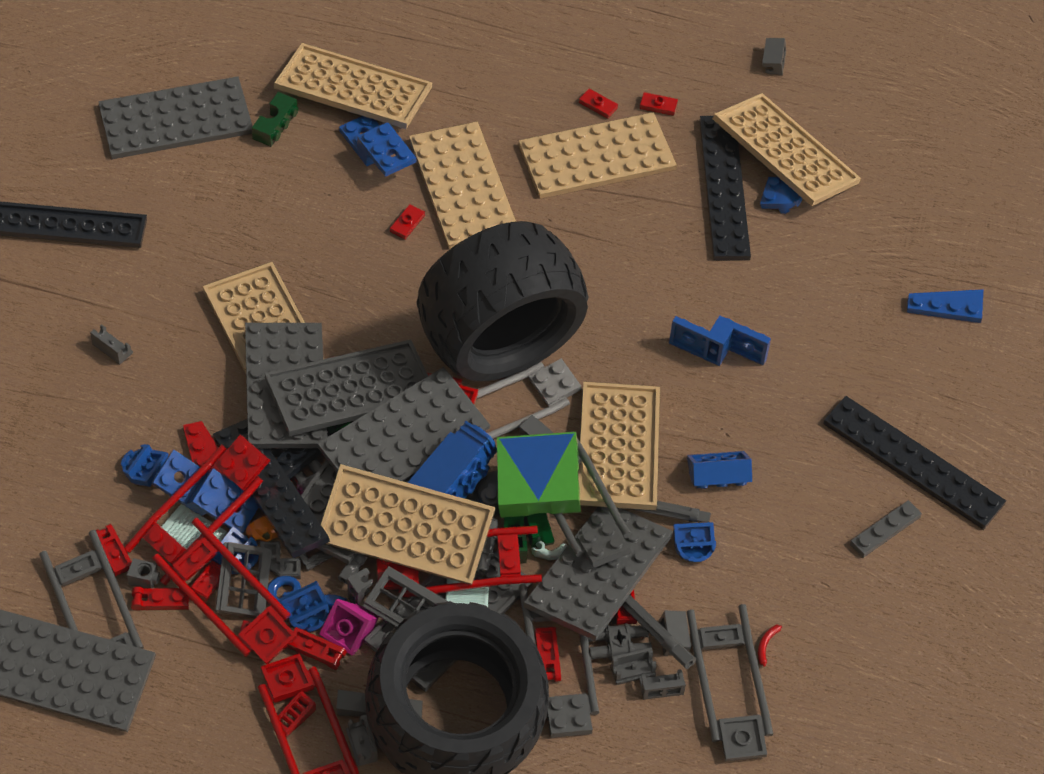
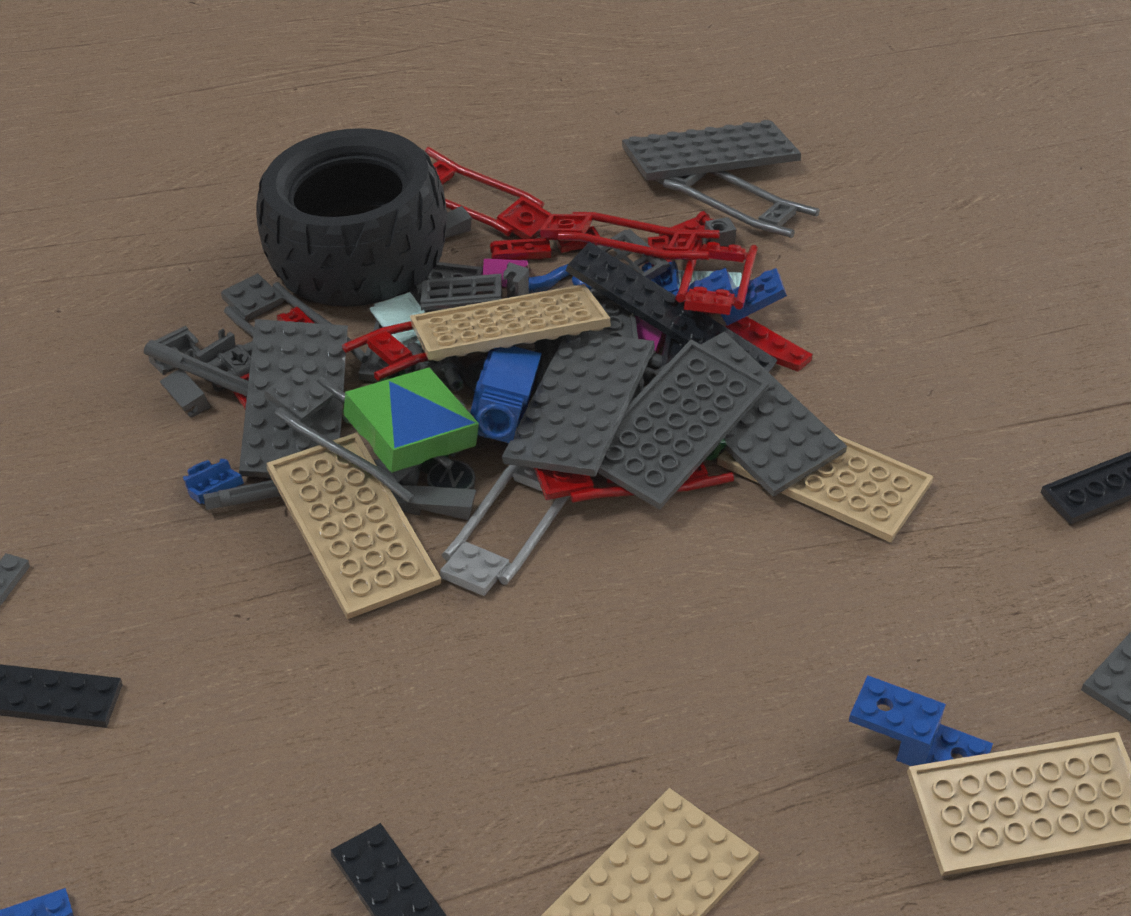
camera: 150 degrees right, 10 degrees down
dark grey hinge [90,324,133,365] -> none
red plate [96,524,132,576] -> none
blue slope [121,444,169,487] -> none
dark green arch [252,92,299,147] -> none
red slope [278,691,316,738] -> none
blue slope [280,581,329,632] -> none
red plate [390,204,425,240] -> none
tan plate [409,122,516,250] -> none
black tyre [416,221,589,381] -> none
blue bracket [669,315,771,366] -> none
dark grey plate [686,604,773,762] -> none
blue slope [687,451,752,488] -> none
red piece [758,624,782,667] -> none

